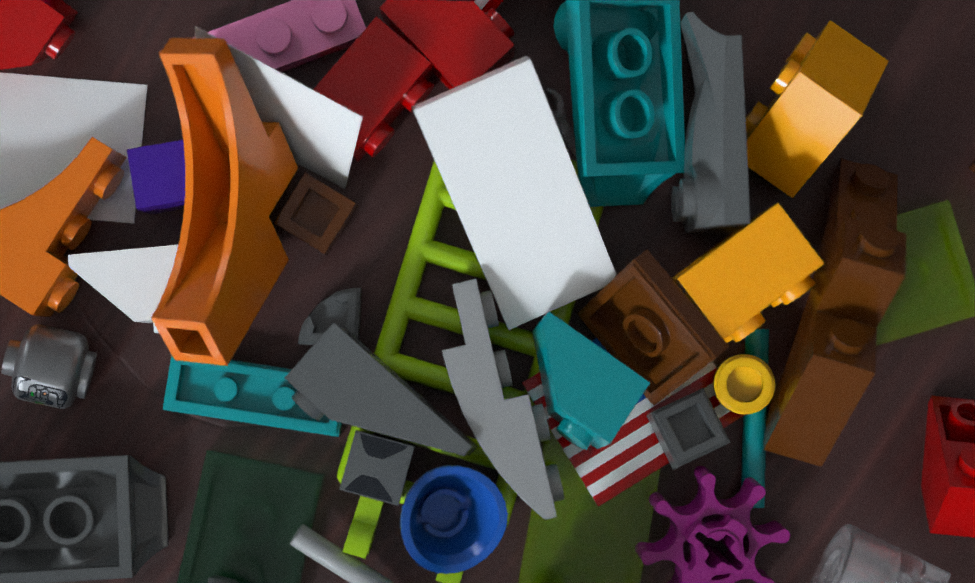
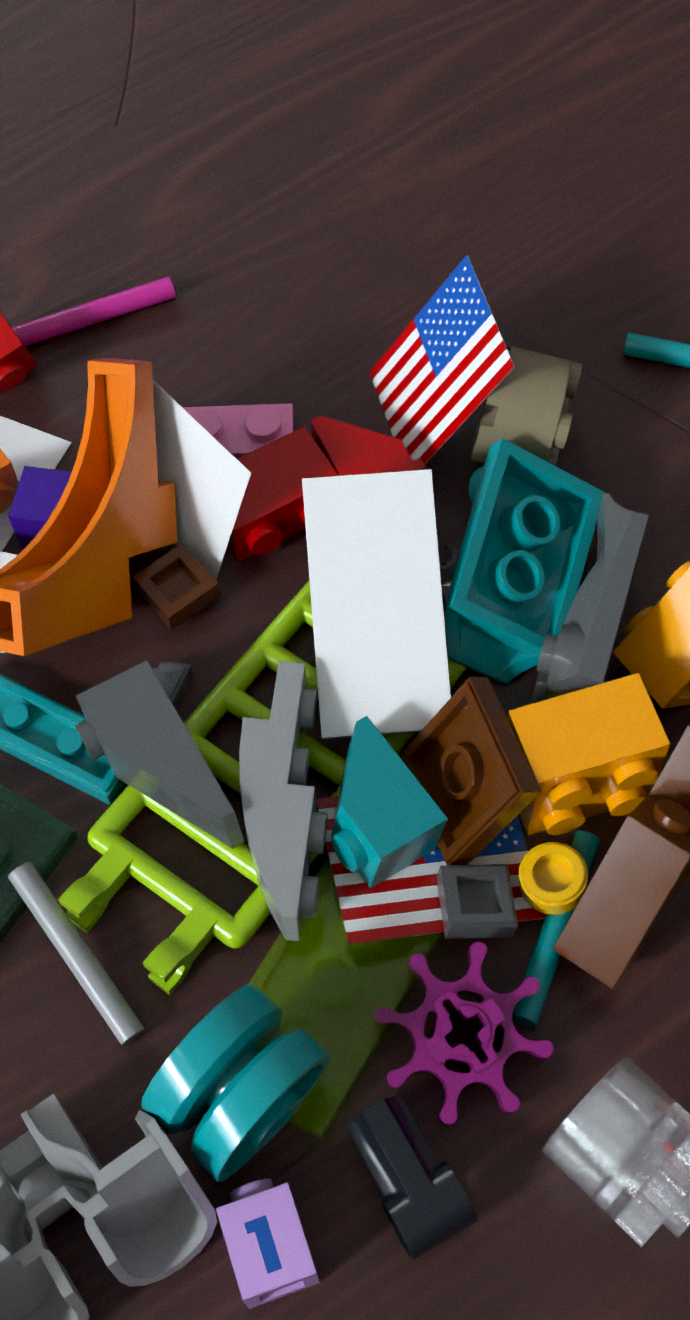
camera: 20 degrees right, 25 degrees down
dark grey tile [339,430,415,506] -> none
blue helmet [400,465,508,574] -> none

